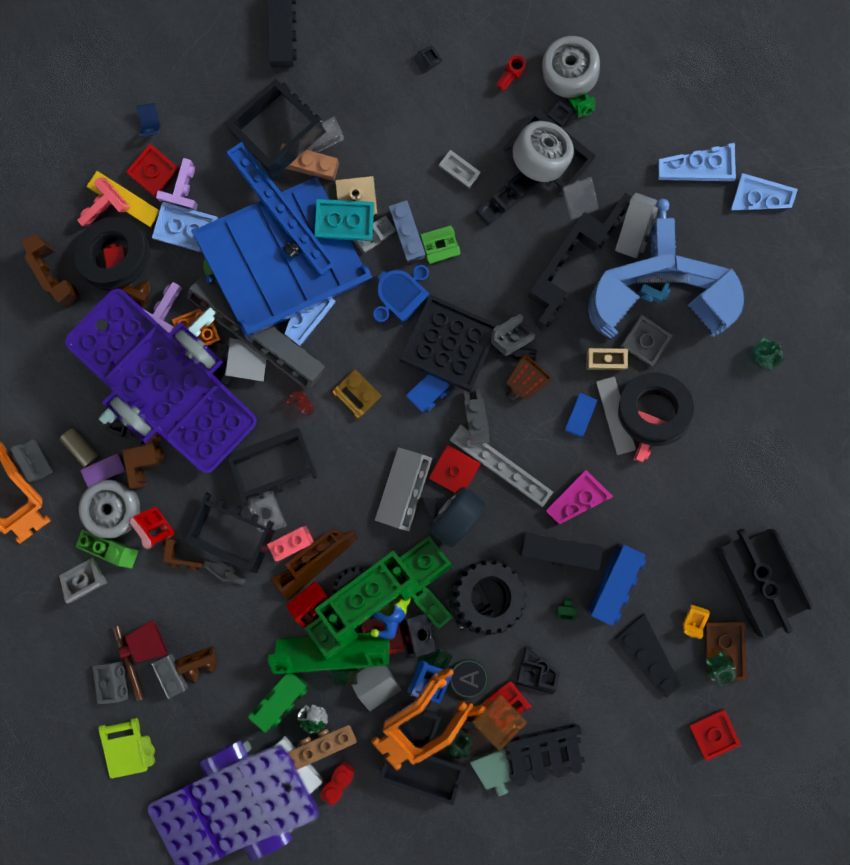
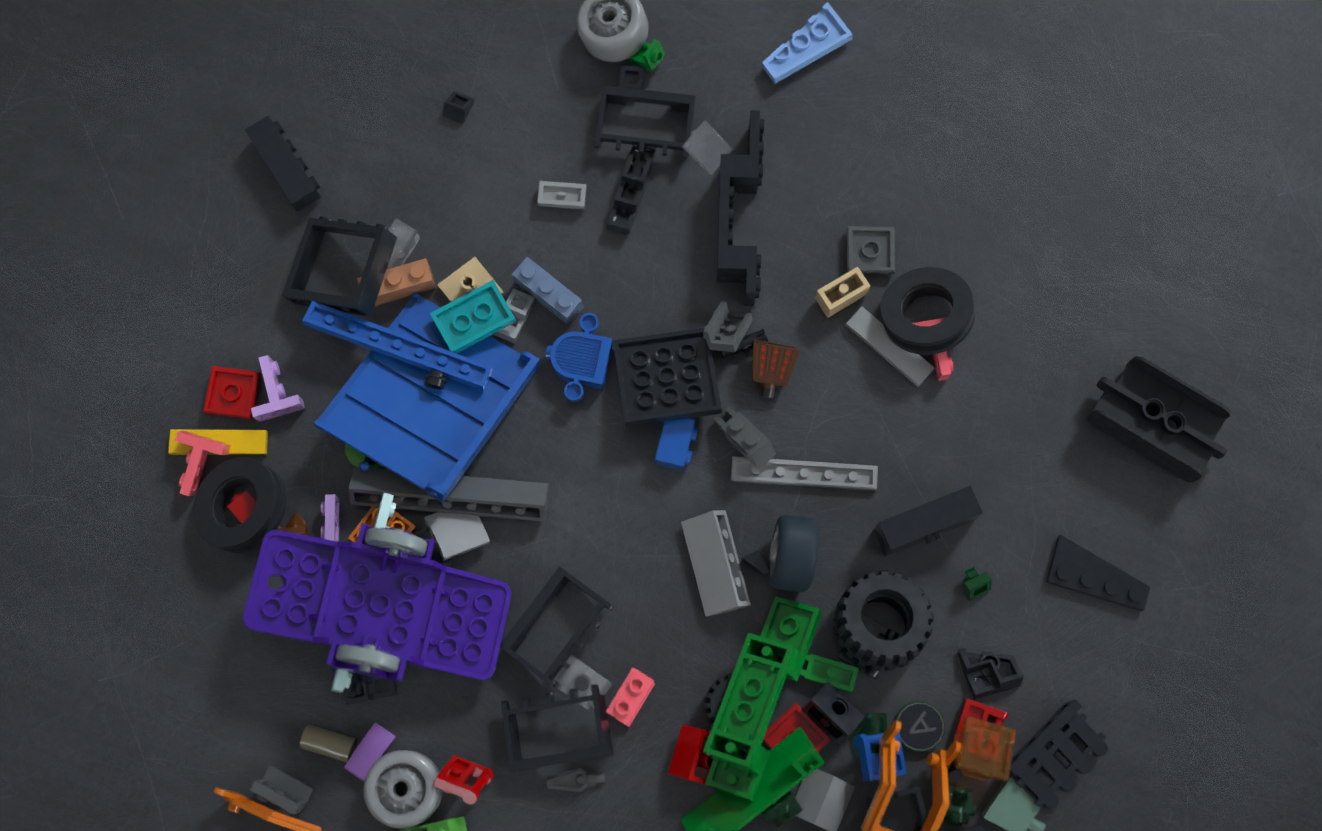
camera: 30 degrees left, 10 degrees down
reddish brown plate [21,235,80,308] -> none
reddish brown bracket [122,431,166,489] -> none
dark blue bracket [136,103,161,137] -> none
light blue plate [152,202,219,253] -> none
reddish brown bracket [162,538,204,570] -> none
reddish brown wedge [271,529,358,601] -> none
light blue wing [285,299,336,346] -> none
clear red bracket [286,390,316,416] -> none
pearl gold plate [331,369,382,420] -> none
piece [371,594,411,639] -> none
bright green piece [420,225,461,264] -> none
red plate [429,445,481,493] -> none
red axle [496,55,526,91] -> none
light grey wheel [513,121,574,182] -> none
dark pink wing [546,470,613,525] -> none
blue slope [564,393,597,438] -> none
blue brick [587,543,646,626] -> none
medium blue piece [588,198,744,340] -> none
light grey brick [615,193,658,258] -> none
dark azure bracket [638,282,670,303] -> none
light orange bracket [683,604,710,639] -> none
red plate [689,709,741,761] -> none
reddish brown plate [705,621,747,681] -> none
clear green brick [706,652,737,687] -> none
light blue wing [730,173,798,211] -> none
clear green brick [751,338,786,372] -> none

